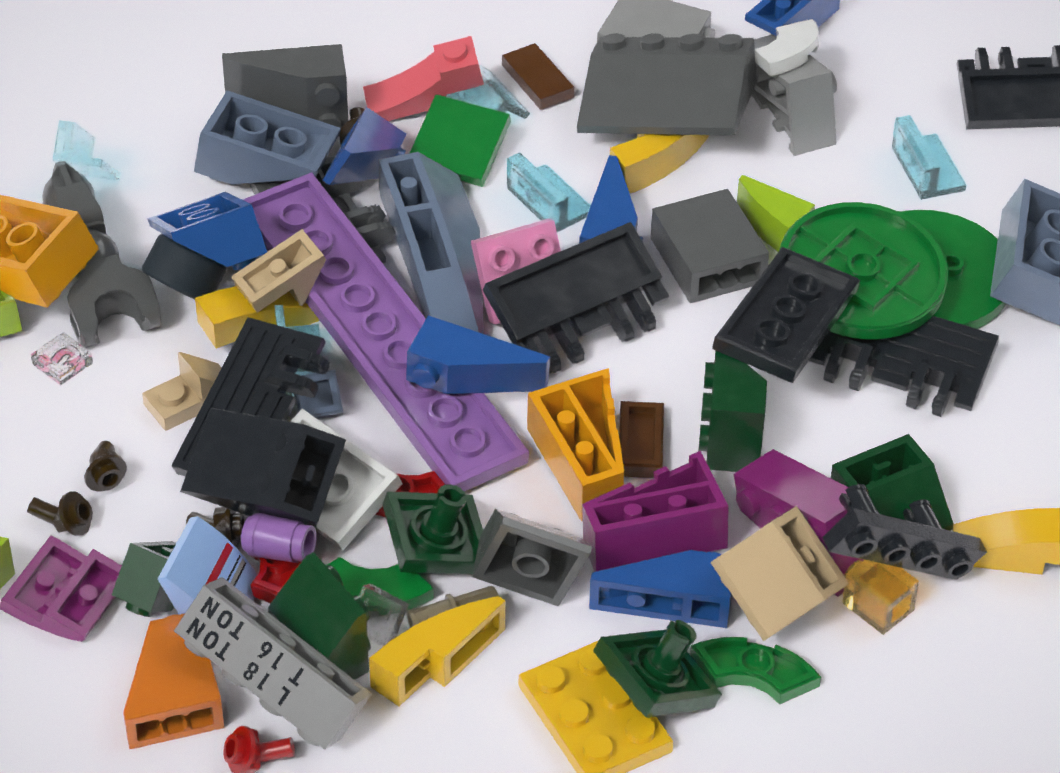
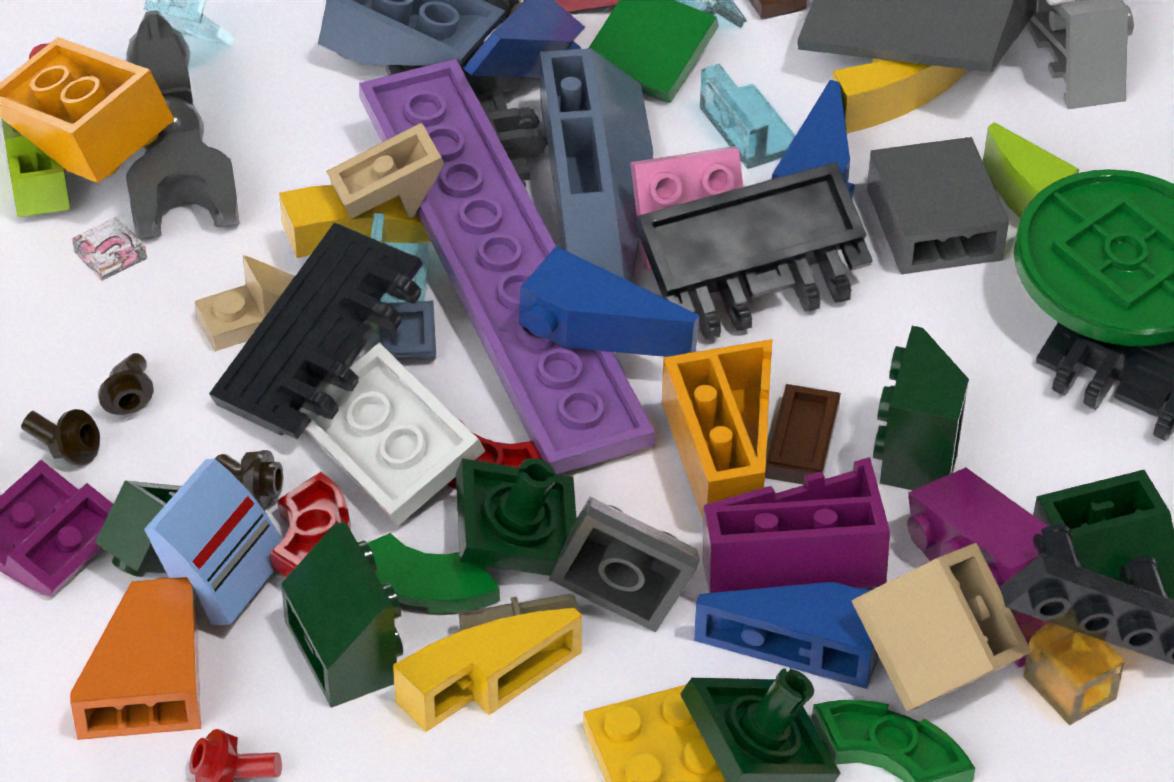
camera: 10 degrees right, 0 degrees up
black wheel [142,234,227,300] -> none
blue slope [147,192,267,270] -> none
light grey brick [174,577,372,749] -> none
black slope [180,407,346,528] -> none
medium lavender piece [241,513,316,563] -> none
clear tile [359,584,409,647] -> none
black tile [712,247,860,383] -> none

